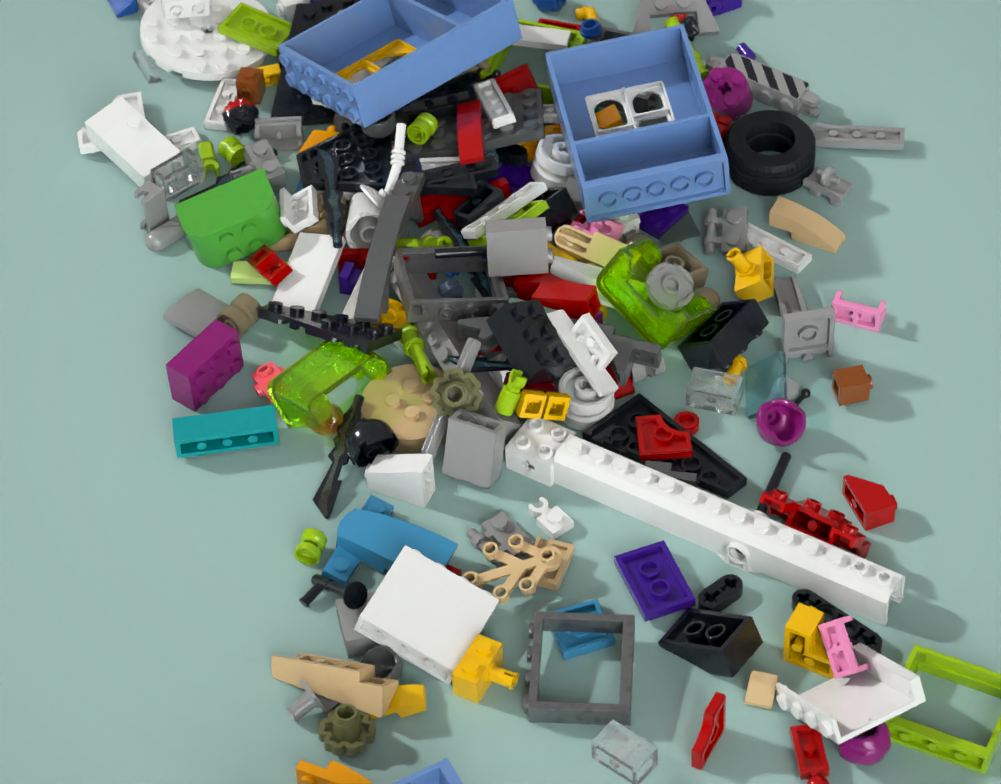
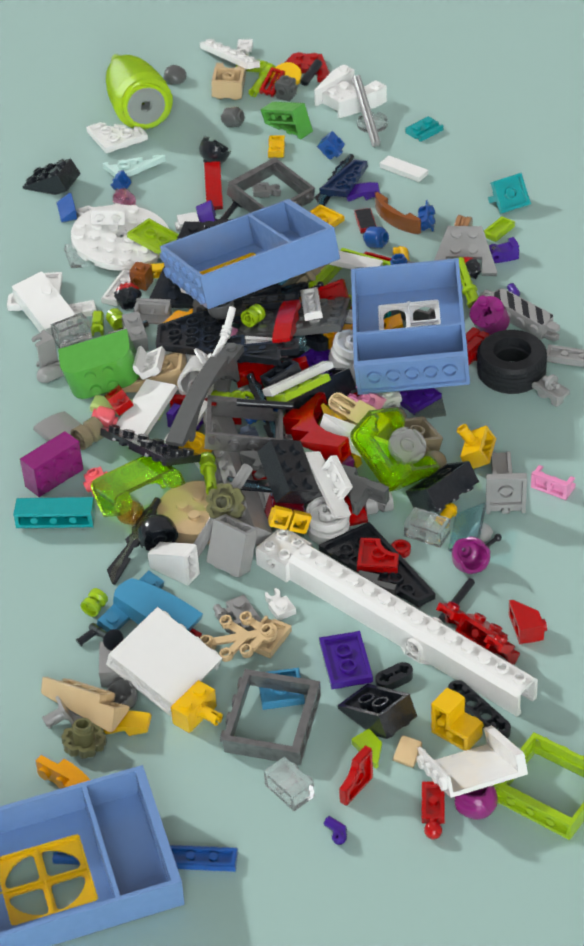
camera: 10 degrees right, 5 degrees down
black sword [317,150,346,249] -> none
light grey brick [485,217,553,277] -> none
lime bar [494,369,527,416] -> none
light grey plate [703,207,749,256] -> none
white tile [718,222,812,275] -> none
tan slope [769,196,846,254] -> none
bright pink hinge [818,615,869,679] -> none
dark orange brick [832,365,873,406] -> none
none -> coral head [91,406,119,428]
none -> lime tile [351,729,382,769]

